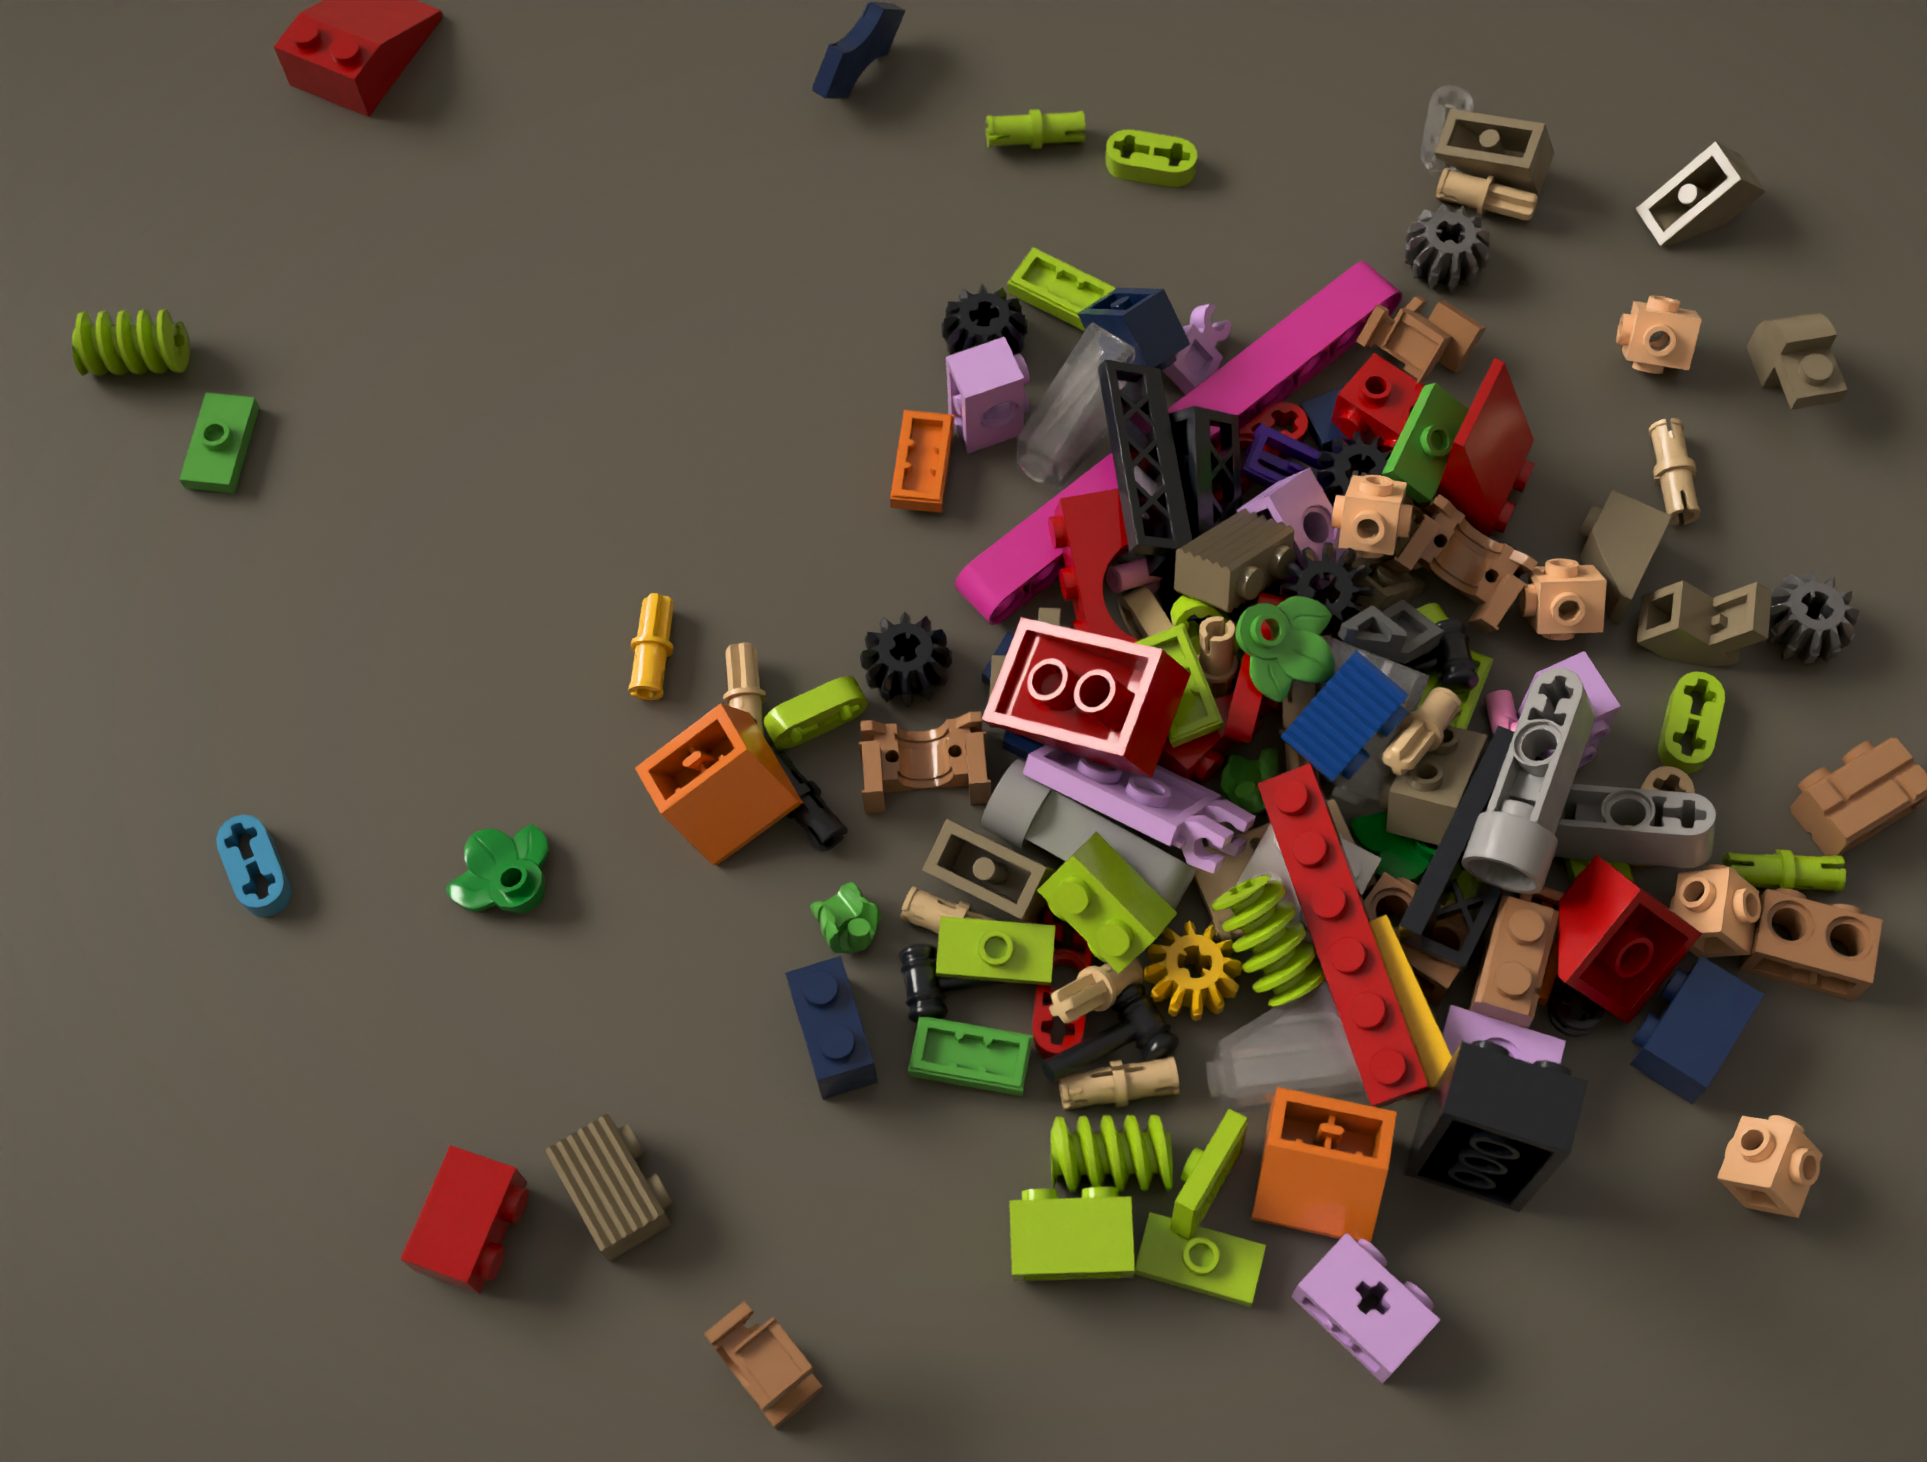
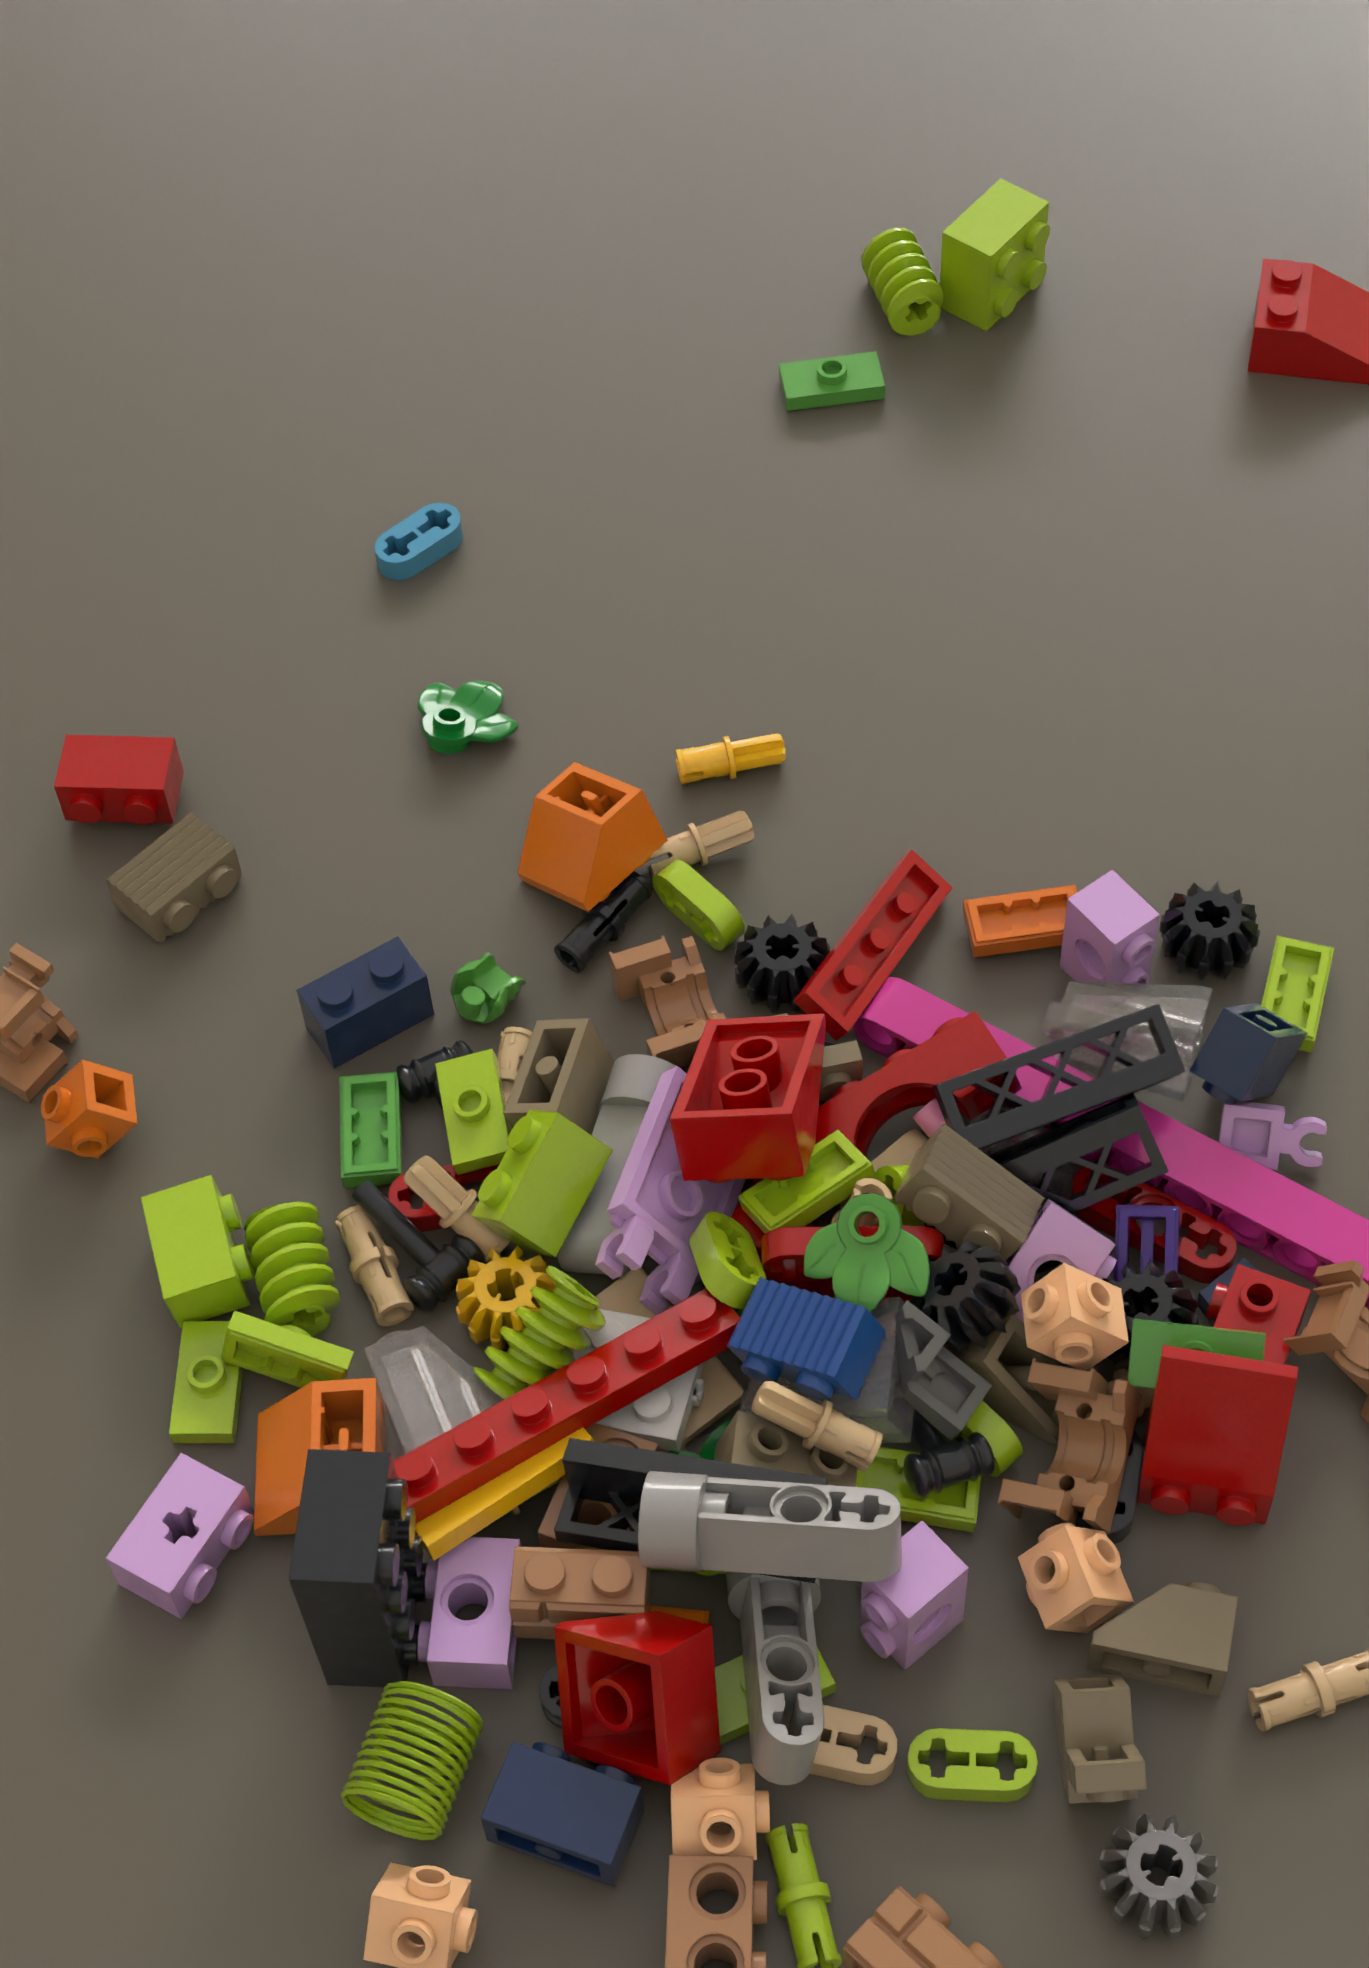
camera: 75 degrees right, 10 degrees down
none -> orange brick [41,1059,138,1159]
none -> lime piece [340,1681,484,1840]
none -> lime beam [689,1211,766,1309]
none -> red plate [793,849,953,1041]
none -> lime brick [940,178,1050,332]

